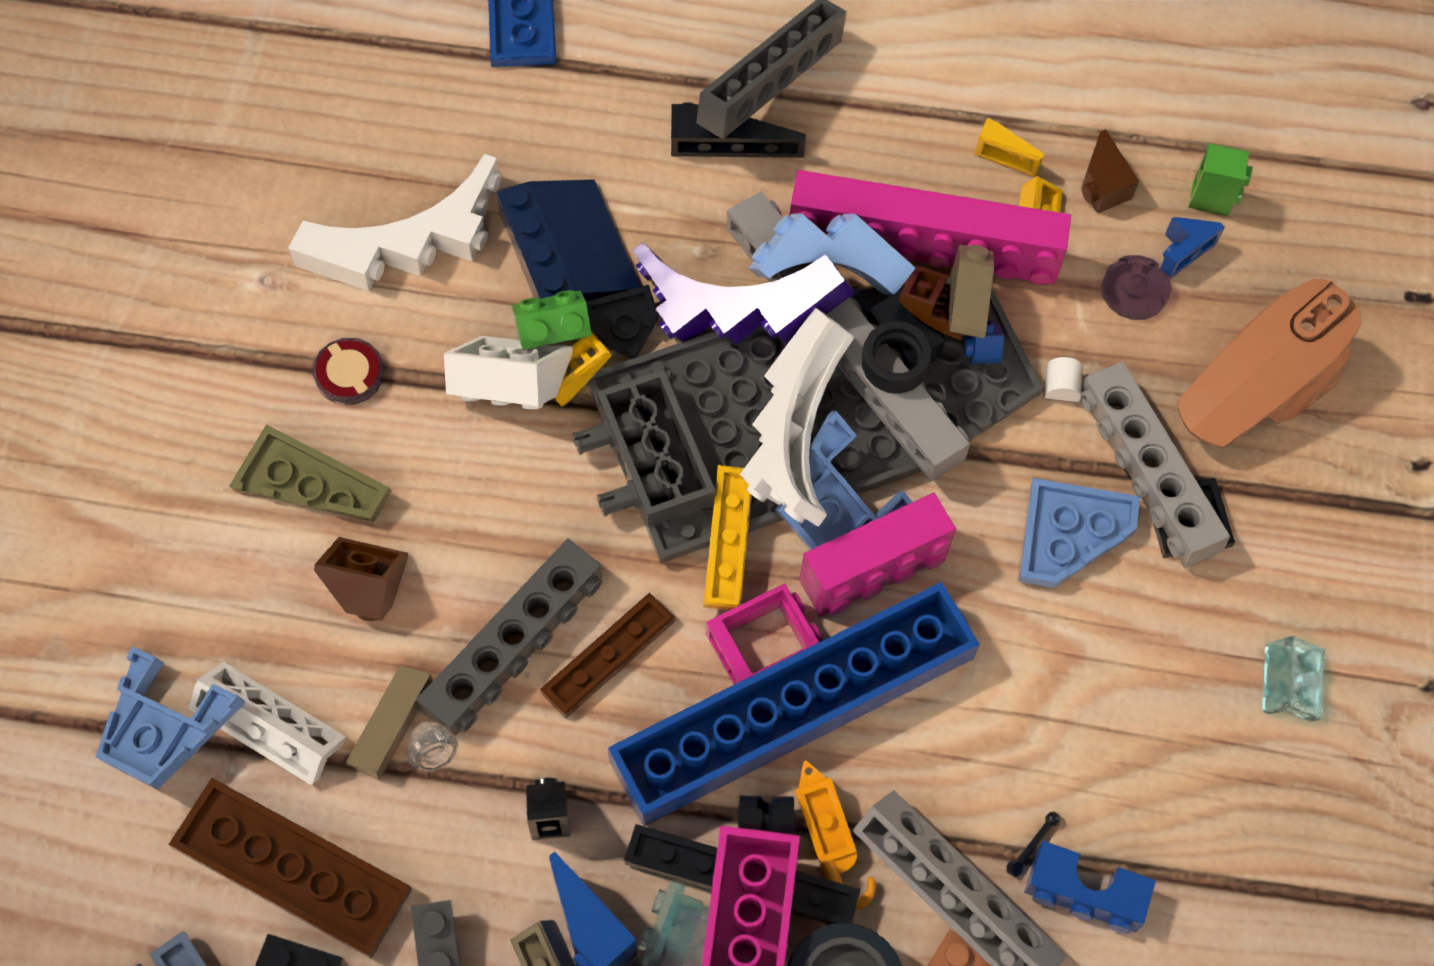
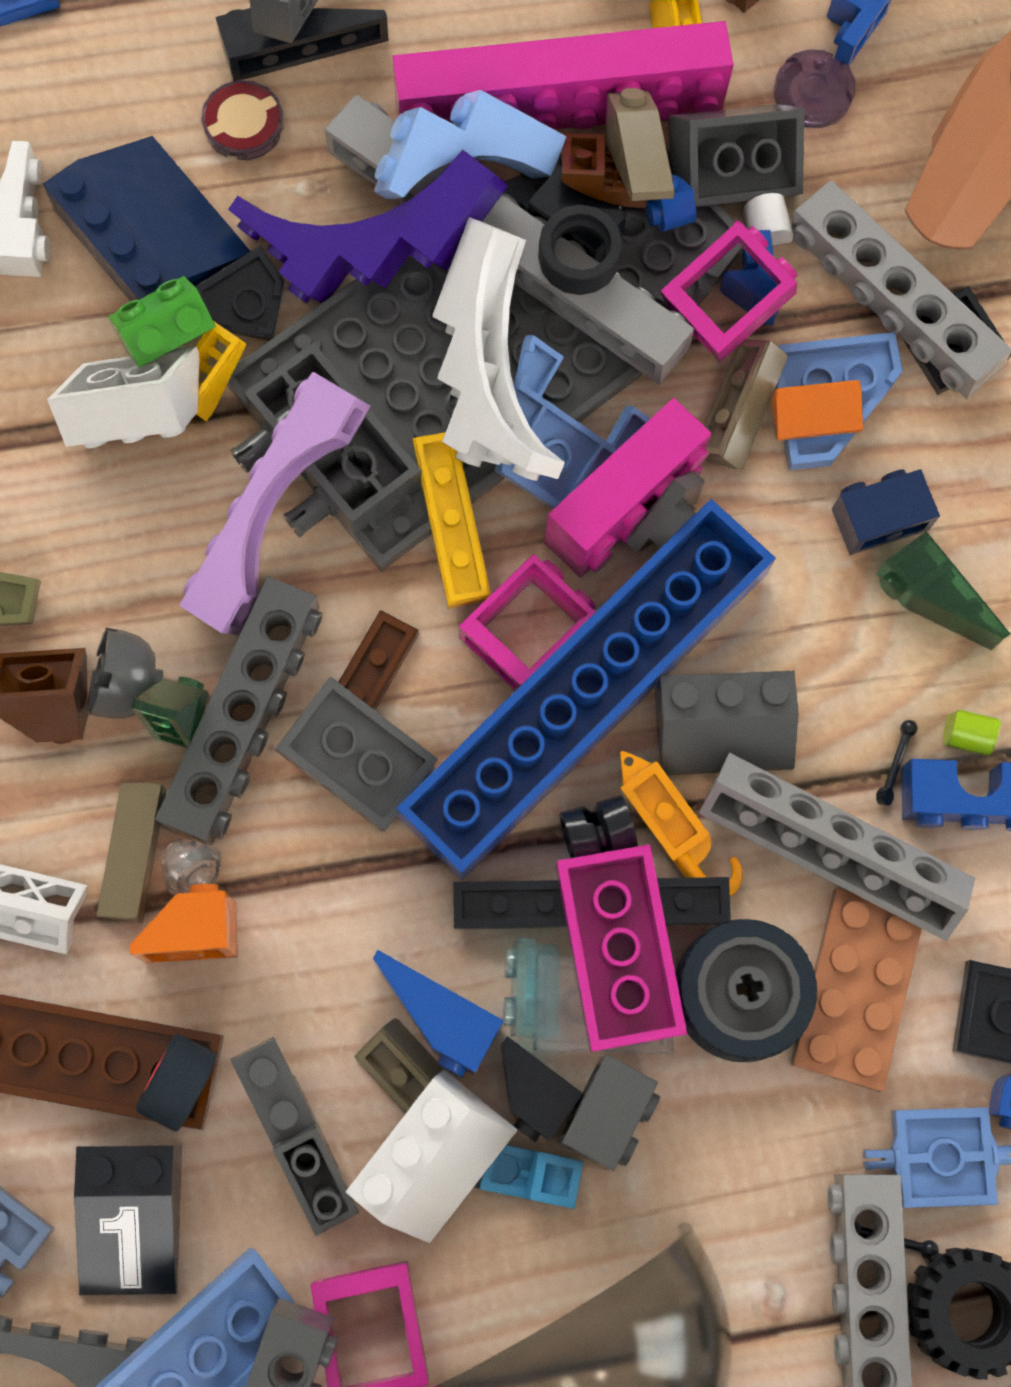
camera: 20 degrees left, 10 degrees up
black slope [526,778,570,840] -> none
none -> dark grey cylinder [87,628,163,719]
none -> orange slope [130,884,238,964]
none -> clear green slope [131,677,211,748]
none -> black wheel [136,1034,217,1131]
none -> lavender arch [179,372,371,635]
none -> tile [201,80,284,161]
none -> dark grey plate [274,677,438,832]
none -> dark grey plate [626,470,705,553]
none -> dark grey slope [655,670,799,775]
none -> dark pink window [661,220,798,363]
none -> dark grey slope [669,104,804,207]
none -> dark tan slope [704,339,787,470]
none -> blue slope [720,230,779,326]
none -> orange slope [771,380,863,441]
none -> dark blue brick [832,469,940,555]
none -> clear green slope [876,531,1011,650]
none -> lime brick [943,710,1001,756]

